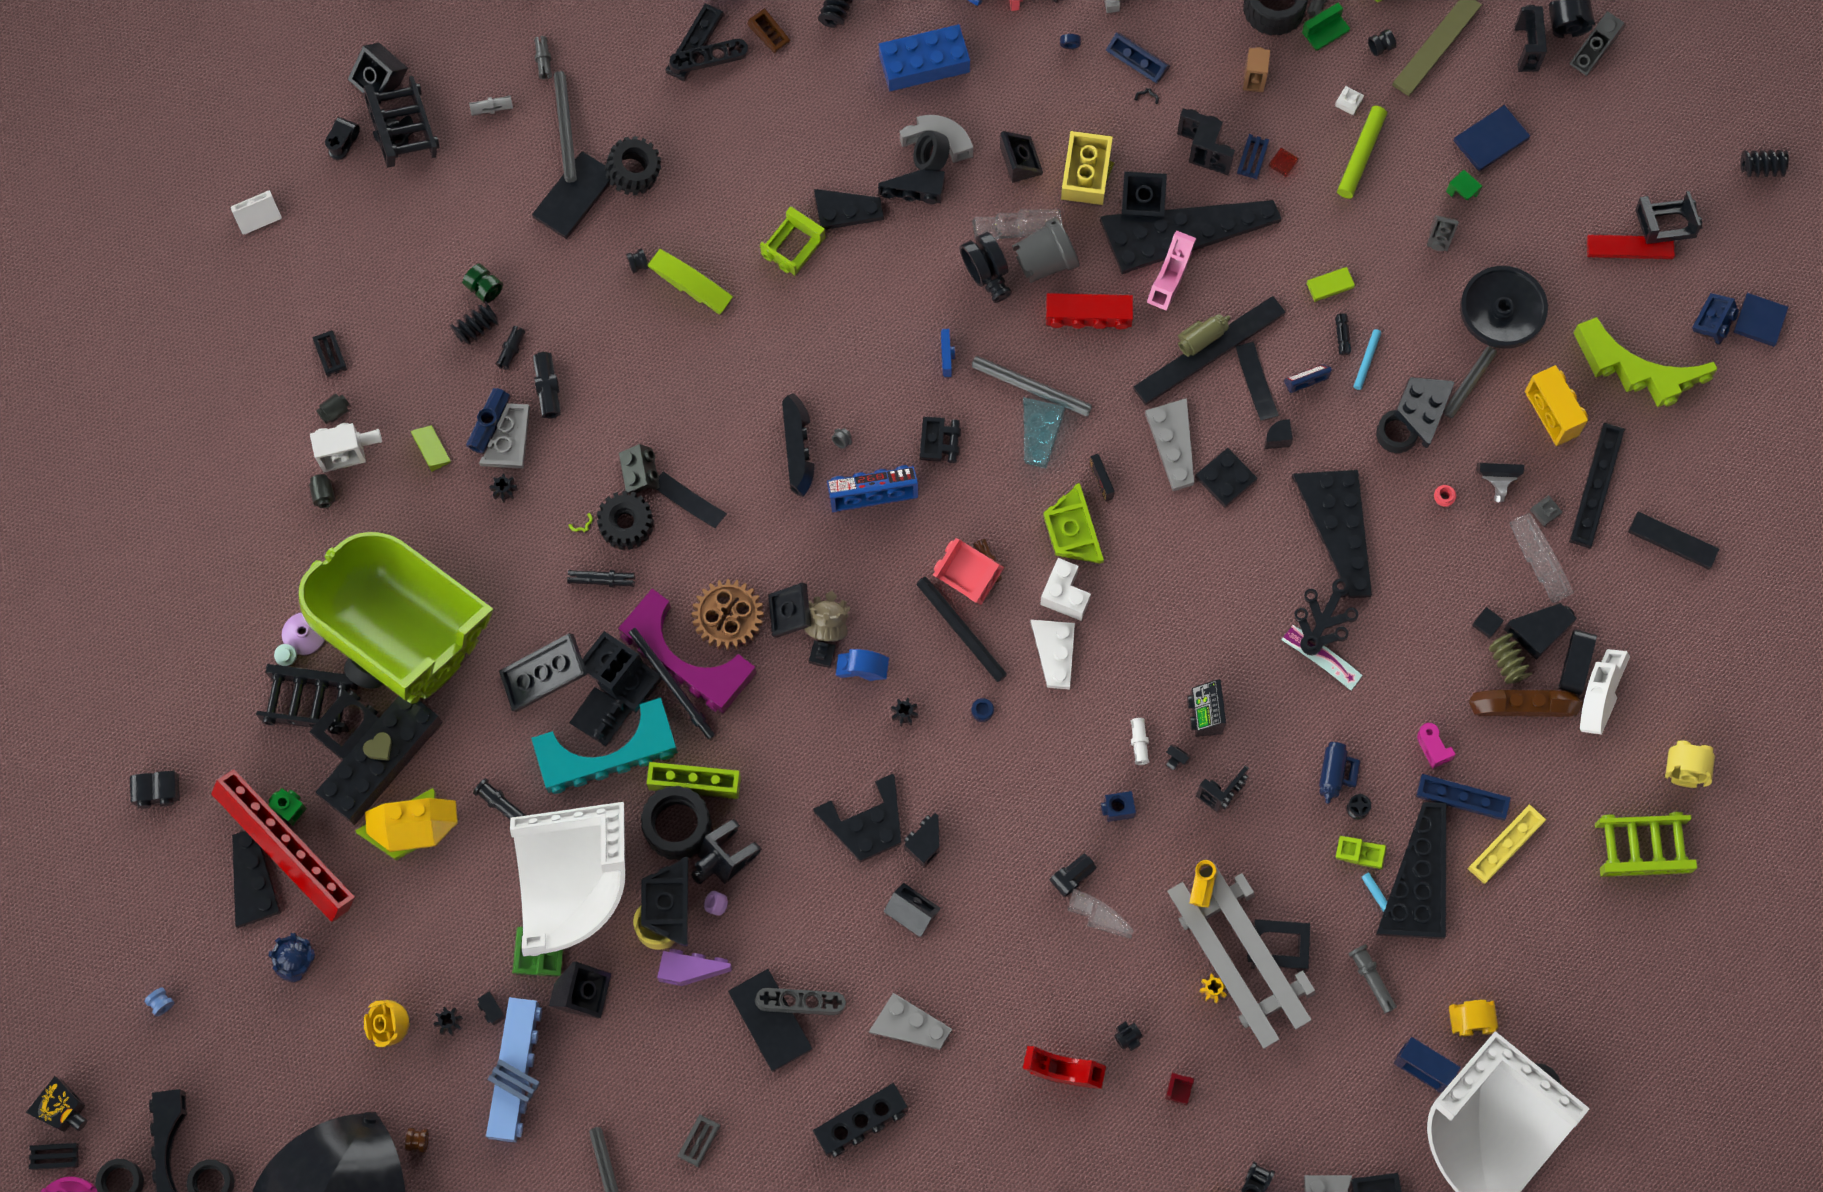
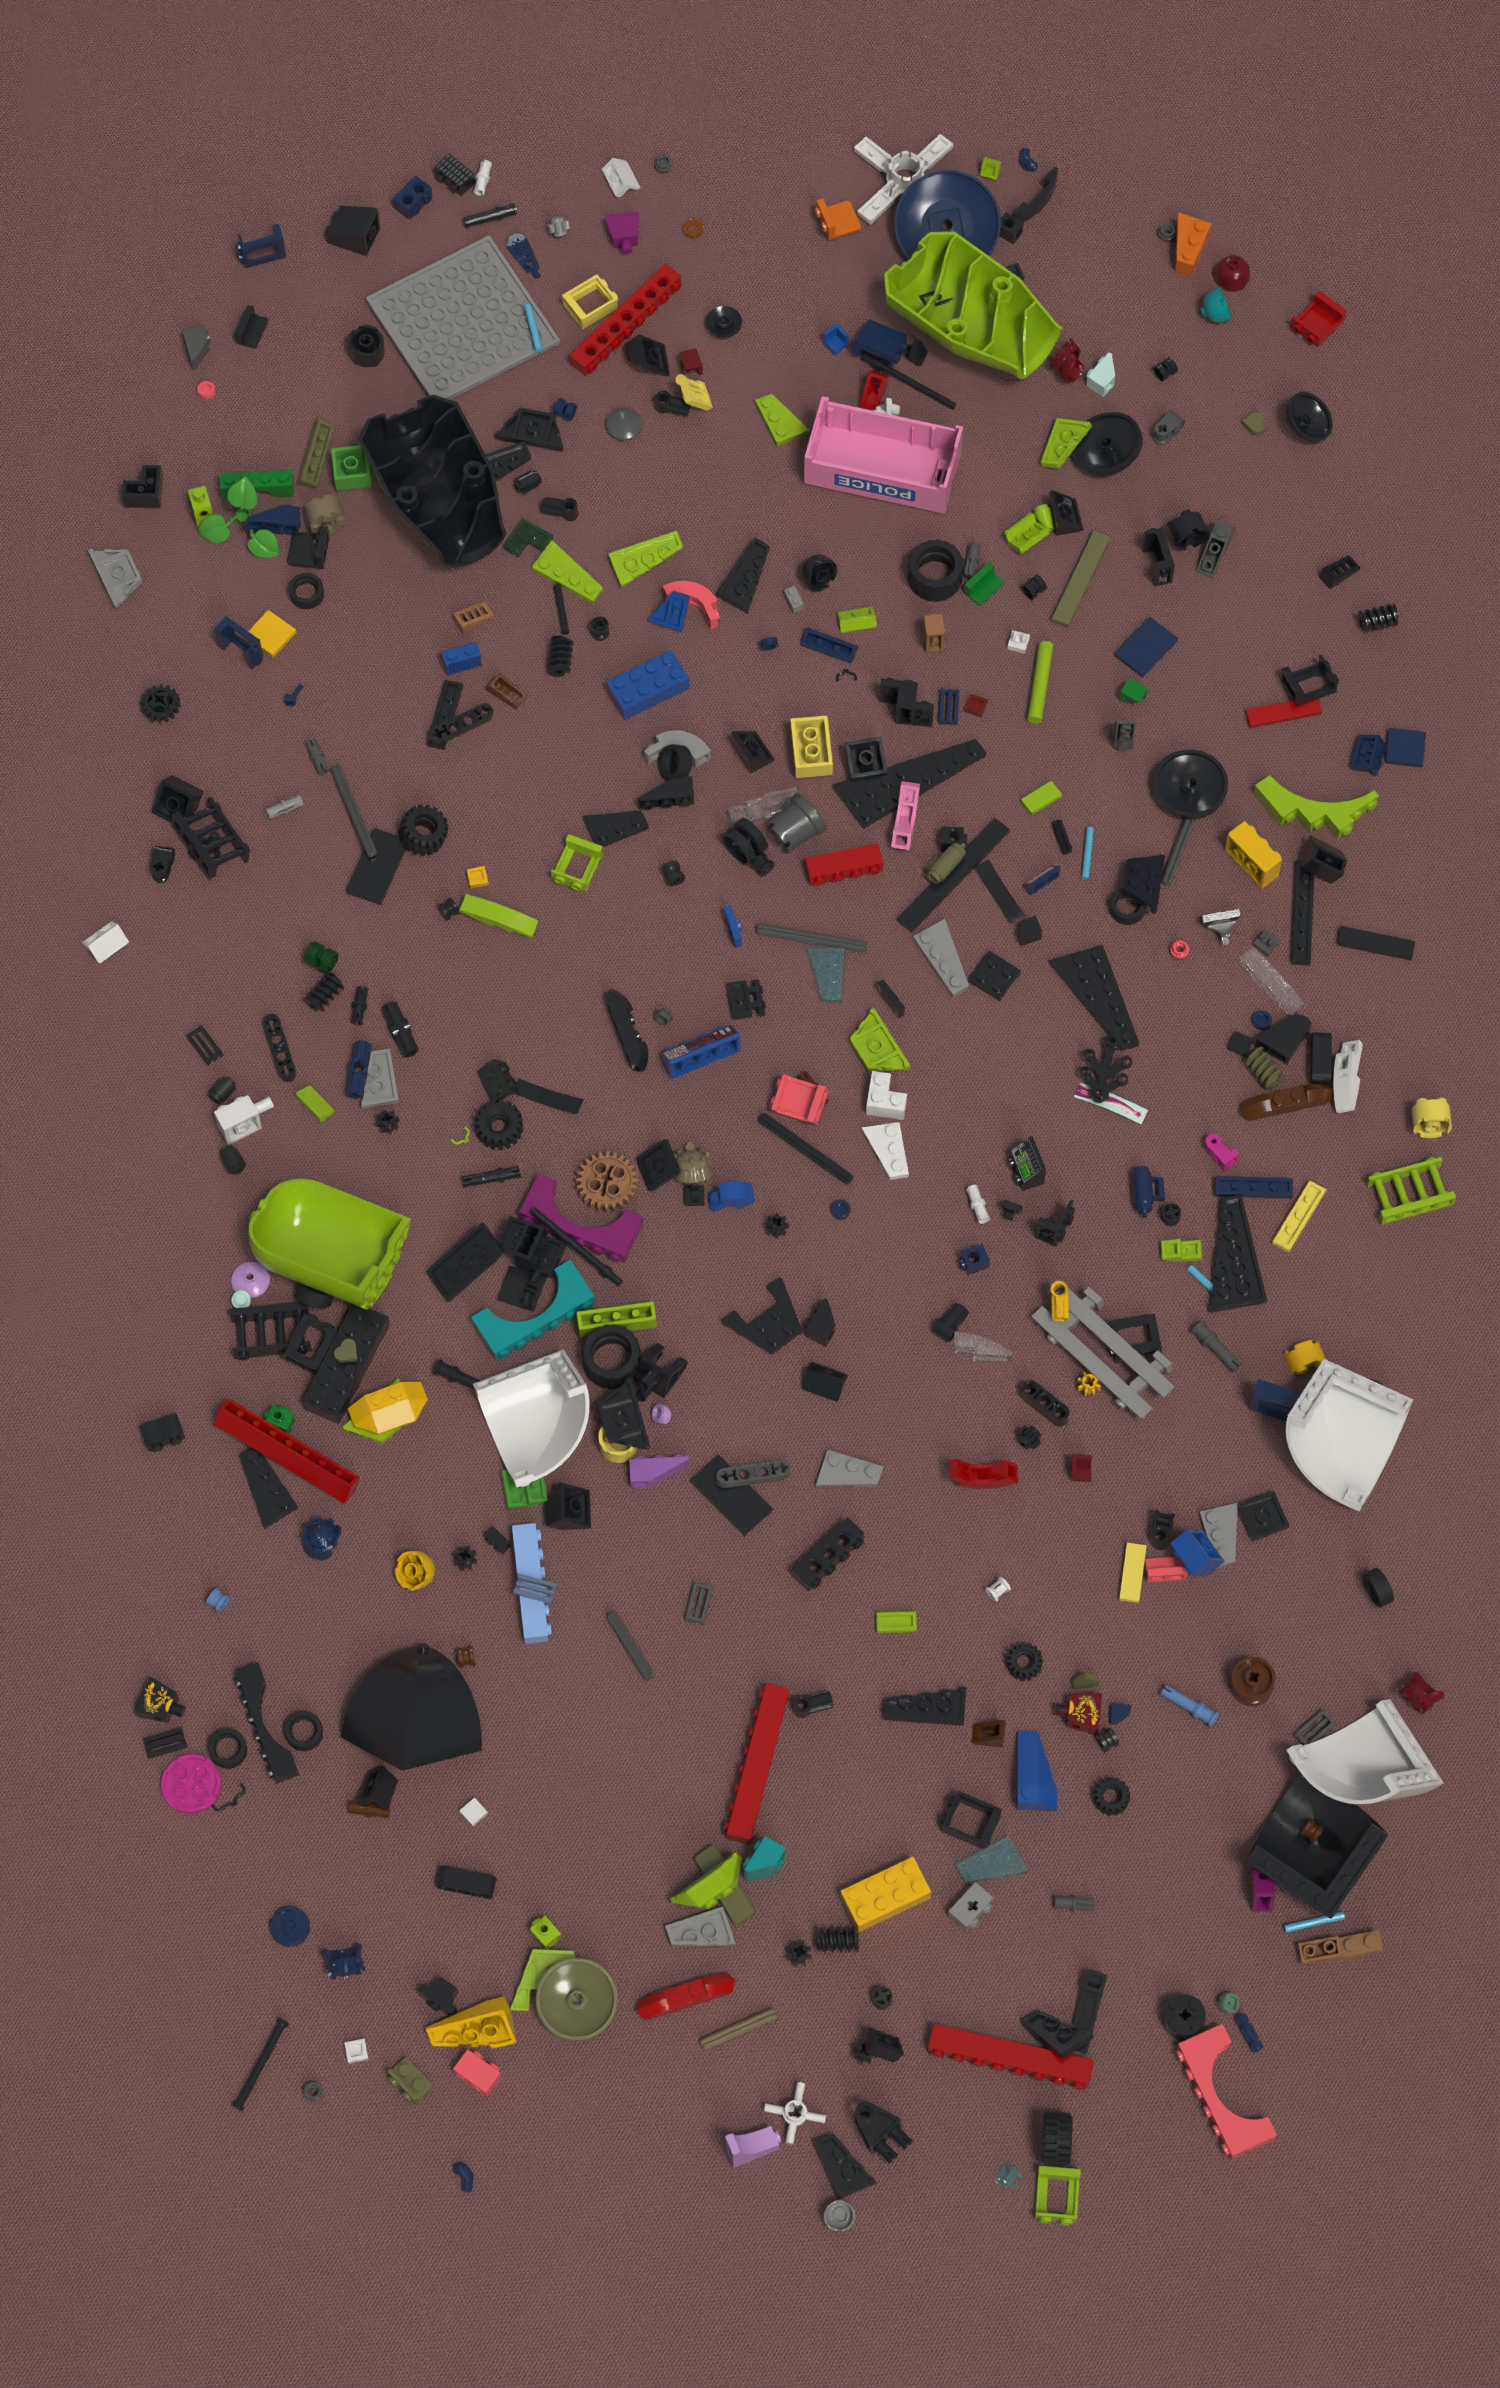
camera: 15 degrees left, 5 degrees down
none -> black beam [263,1014,296,1082]
none -> yellow tile [466,866,489,889]
none -> pearl dark grey wheel [661,860,685,886]
none -> lime slope [837,607,877,633]
none -> black brick [941,827,967,852]
none -> black beam [1021,1380,1069,1427]
none -> dark blue tile [1252,1011,1272,1030]
none -> black slope [1300,835,1347,883]
none -> black slope [1319,555,1361,589]

